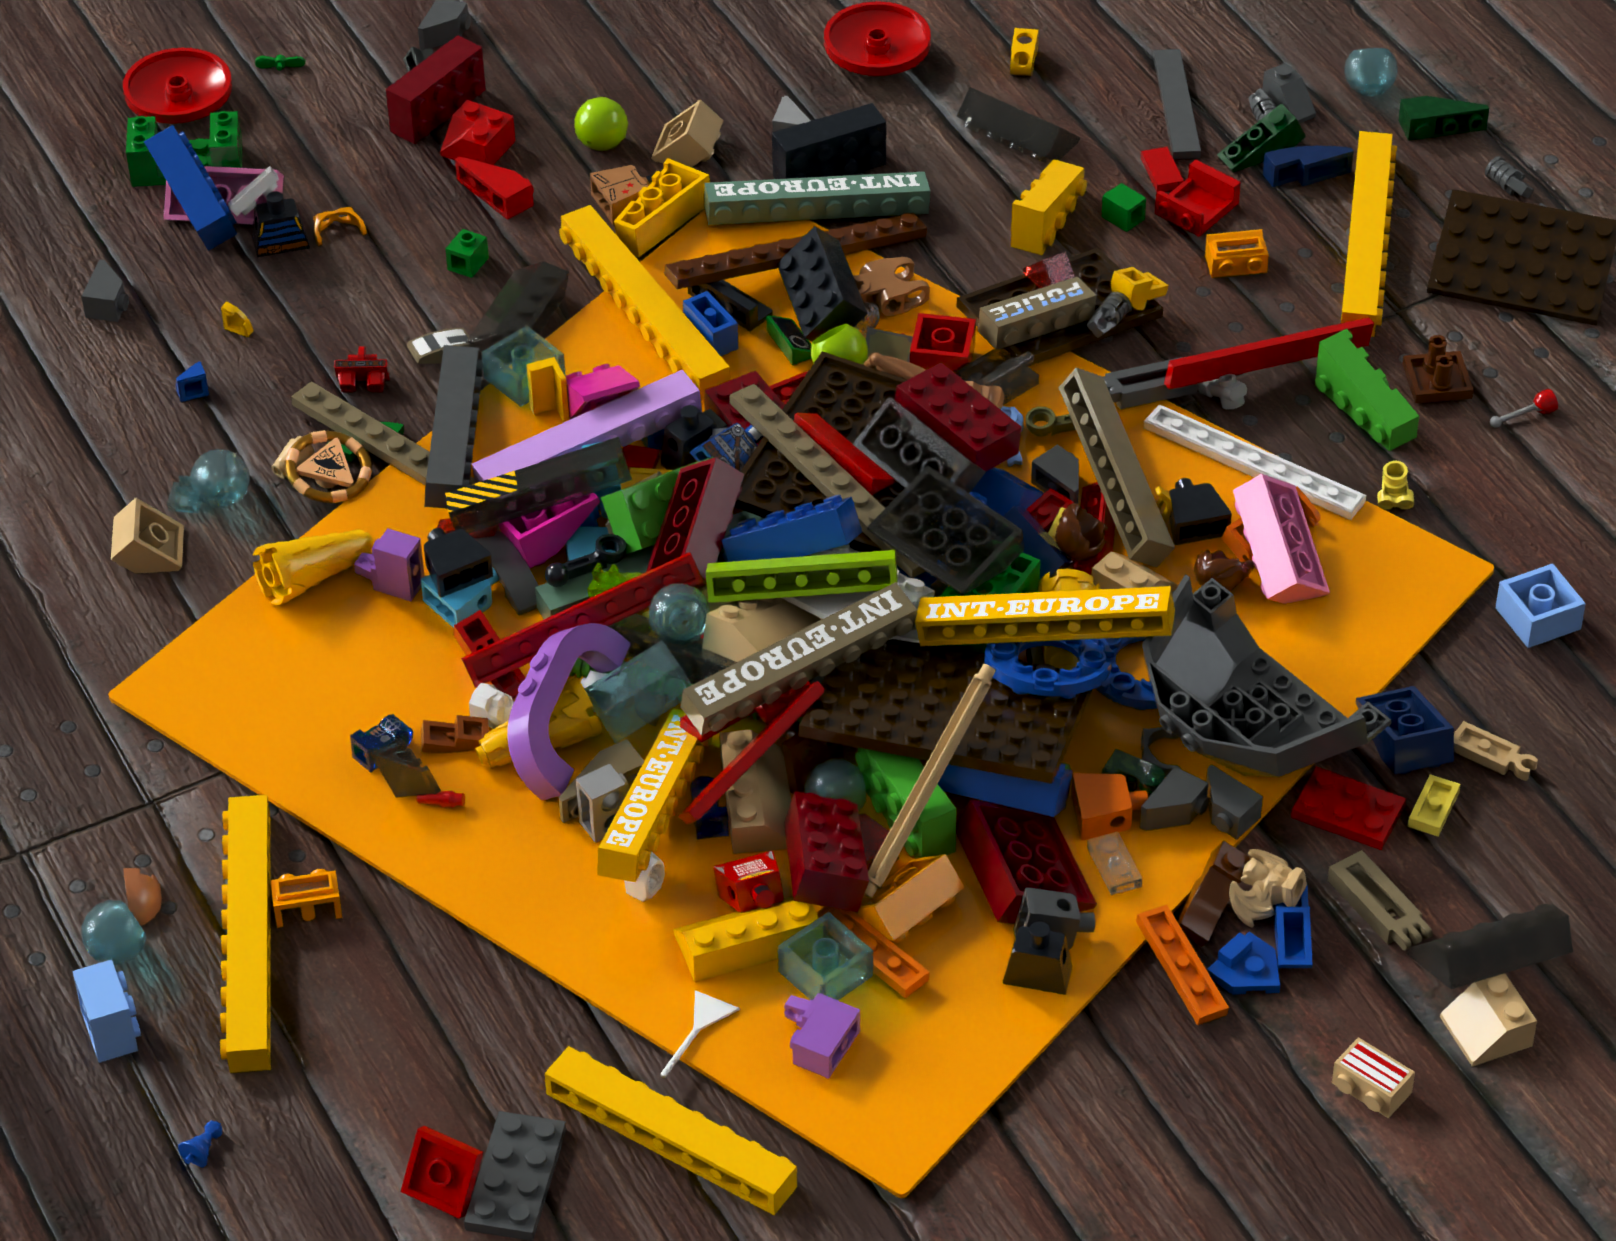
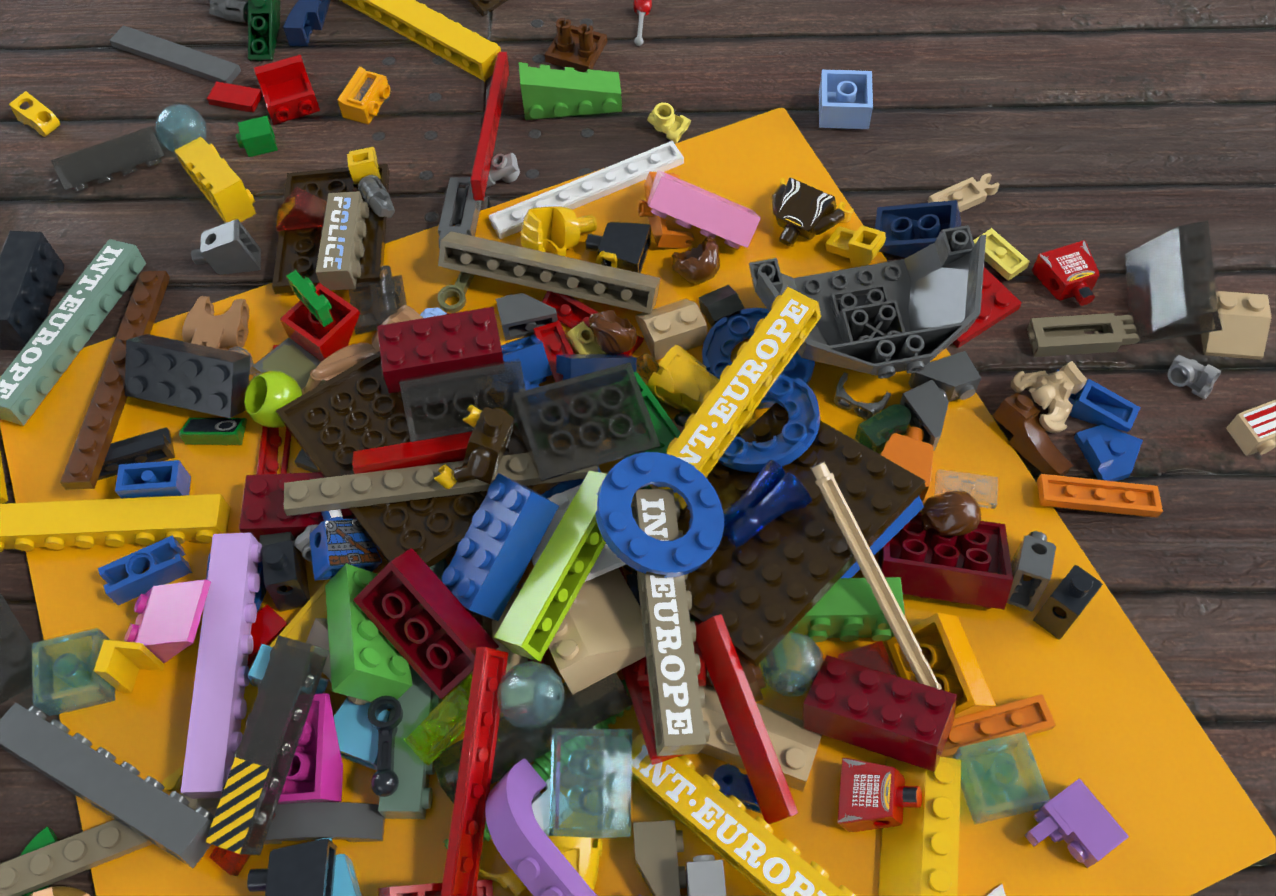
camera: 60 degrees left, 15 degrees up
none -> blue piece [98,535,192,606]
none -> clear light blue helmet [155,103,207,152]
none -> dark grey torso [191,219,261,275]
none -> green plate [286,270,333,327]
none -> dark brown torso [434,405,514,489]
none -> yellow piece [521,206,597,256]
none -> blue plate [595,452,724,578]
none -> clear blue piece [723,460,812,547]
none -> dark brown torso [772,177,854,247]
none -> yellow brick [825,225,886,267]
none -> reddish brown hair [920,491,981,536]
none -> red torso [1032,240,1099,306]
none -> light grey plate [1168,355,1221,399]

